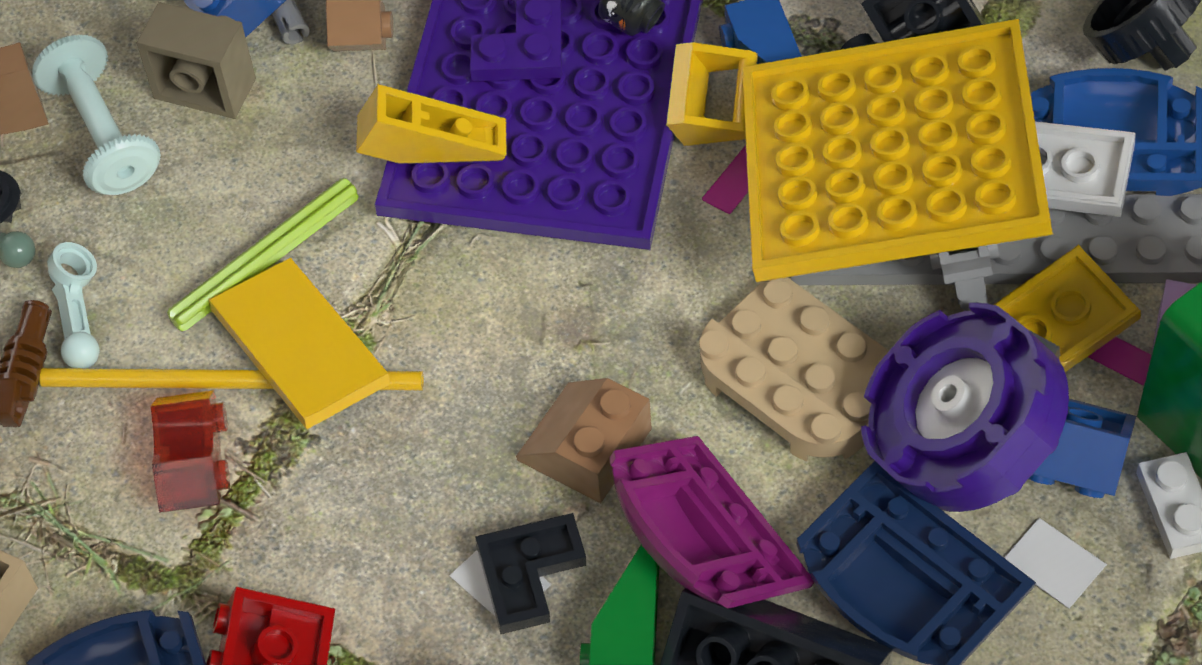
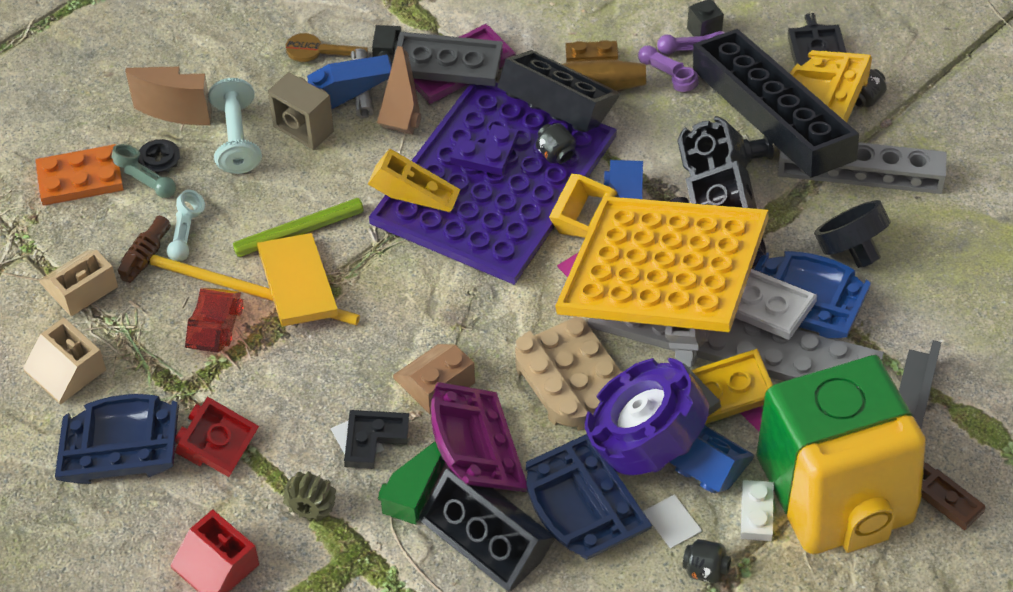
camera: 15 degrees right, 5 degrees down
none -> pearl dark grey head [683,539,731,583]

